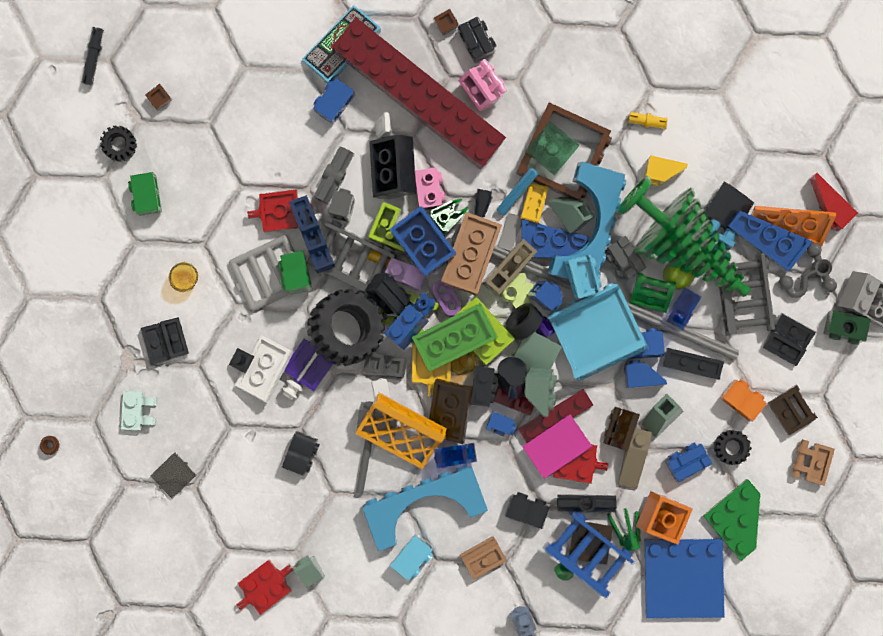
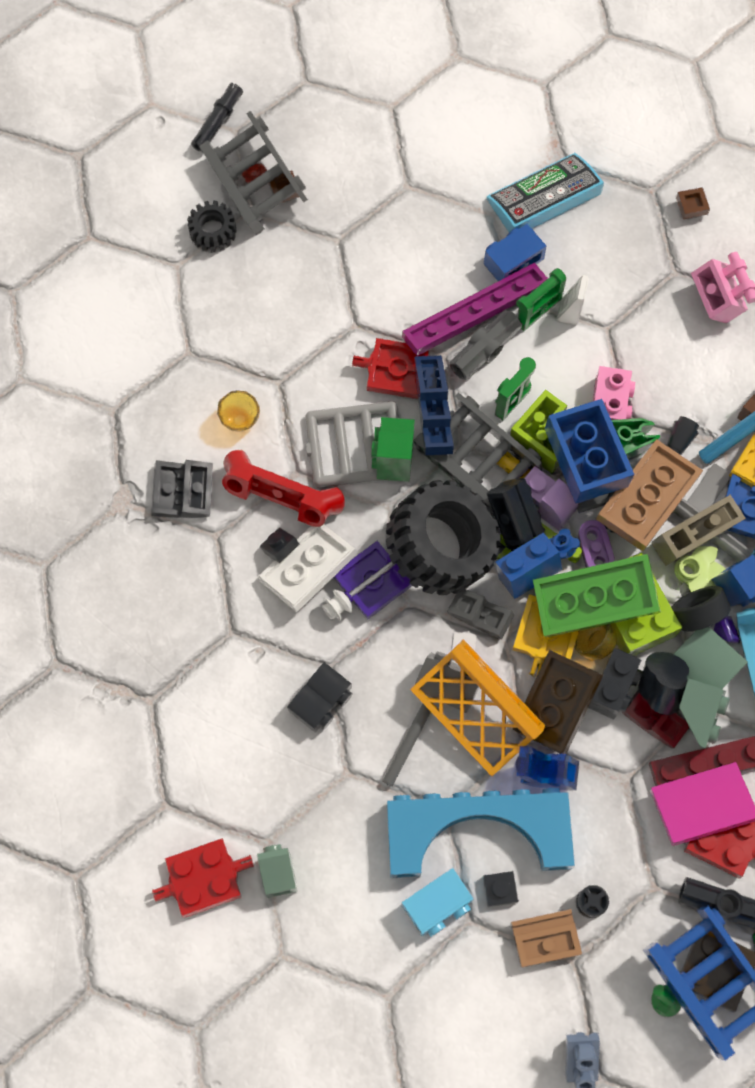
camera: 15 degrees right, 15 degrees down
light aqua plate [121,391,157,430] -> none
green brick [128,172,162,216] -> none
clear smoke piece [150,452,196,498] -> none
dark grey brick [328,188,355,222] -> none
dark red brick [332,17,506,170] -> none
black brick [369,134,417,200] -> none
black brick [457,17,497,64] -> none
blue brick [485,412,516,437] -> none
black brick [505,492,550,529] -> none
none -> dark grey fence [199,111,308,235]
none -> red plate [222,450,345,527]
none -> clear red plate [242,163,267,184]
none -> magenta plate [402,263,548,356]
none -> black plate [483,871,519,907]
none -> green plate [495,357,536,421]
none -> green plate [516,268,567,331]
none -> black wheel [576,885,609,918]

